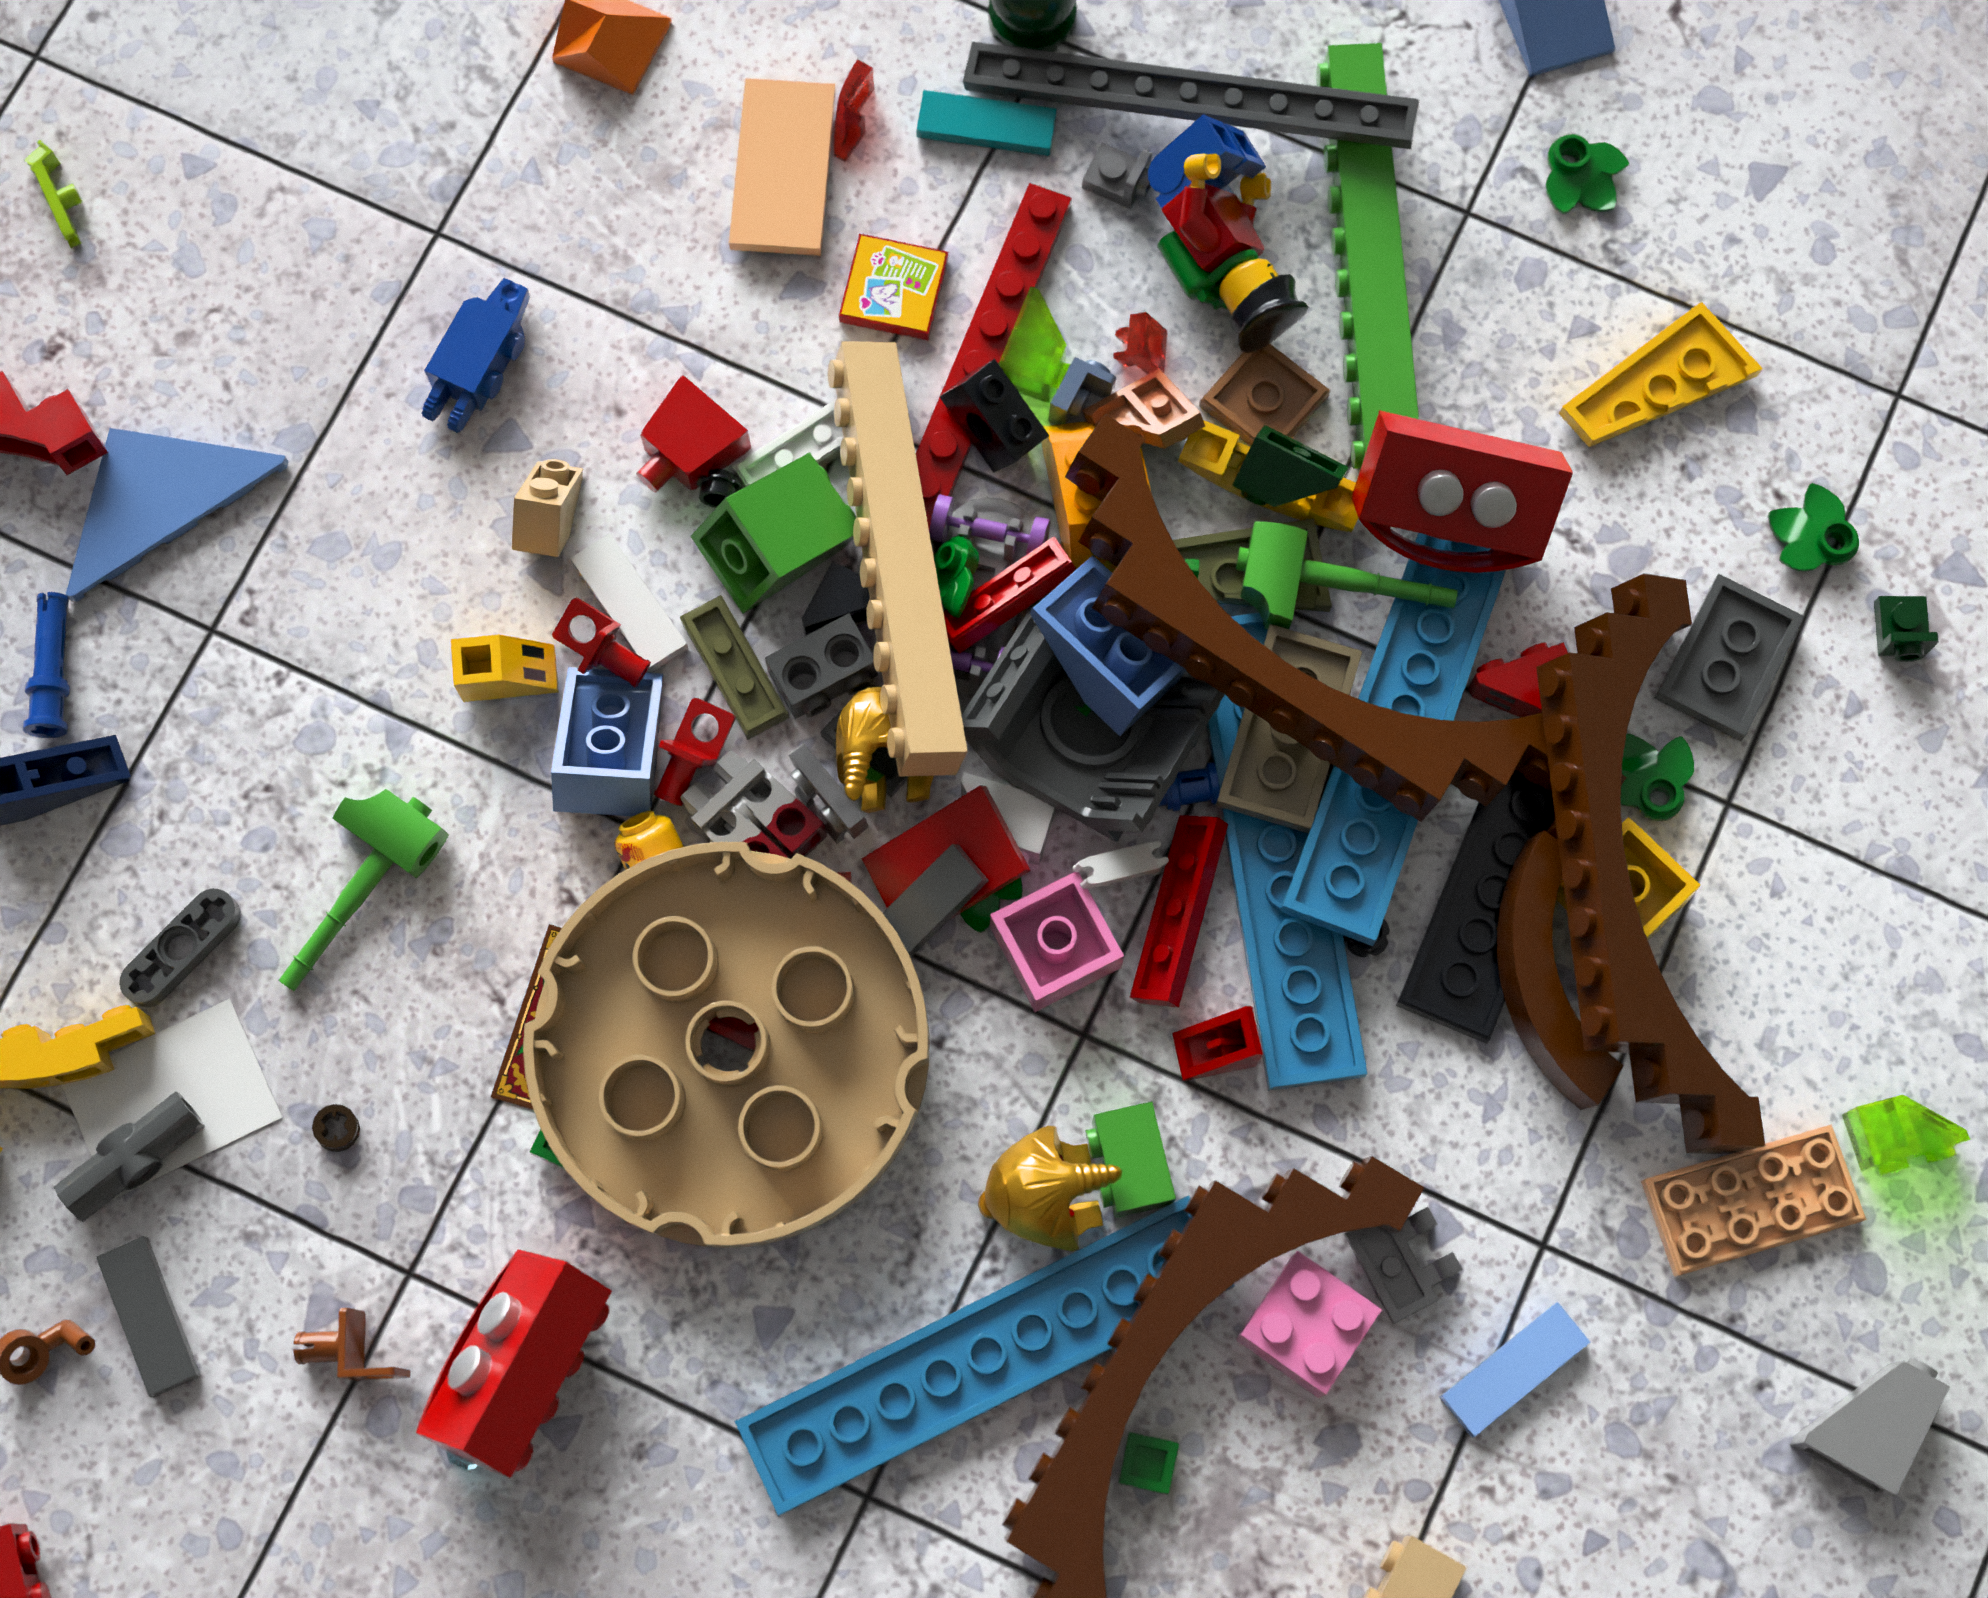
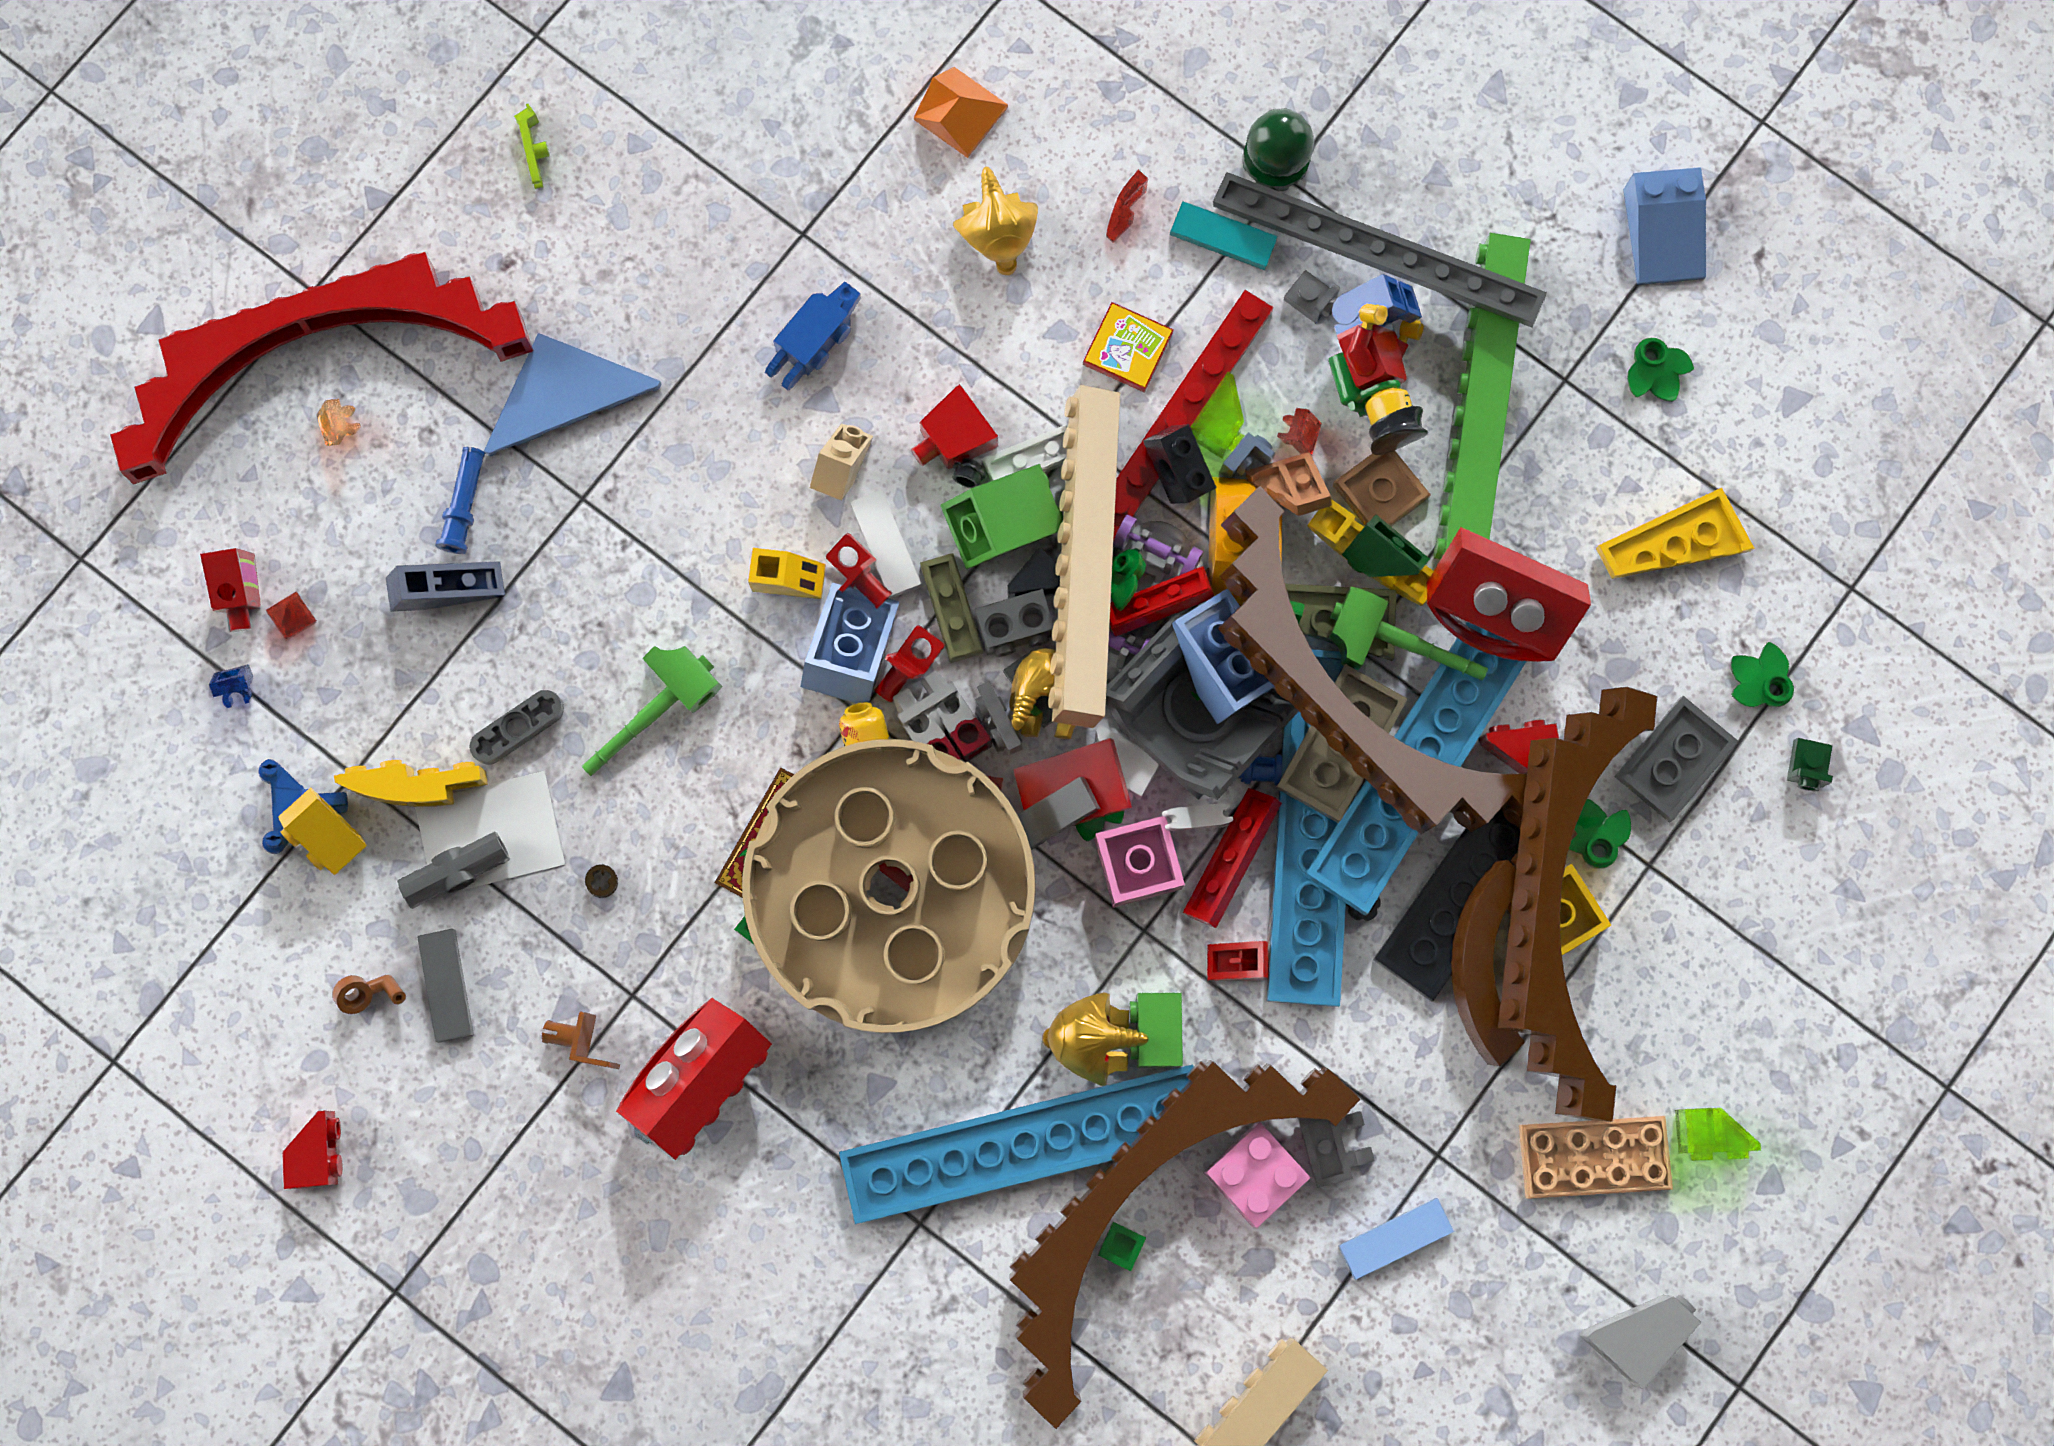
camera: 10 degrees right, 5 degrees up
light nougat tile [729,78,836,256] -> none
none -> pearl gold piece [953,166,1038,275]

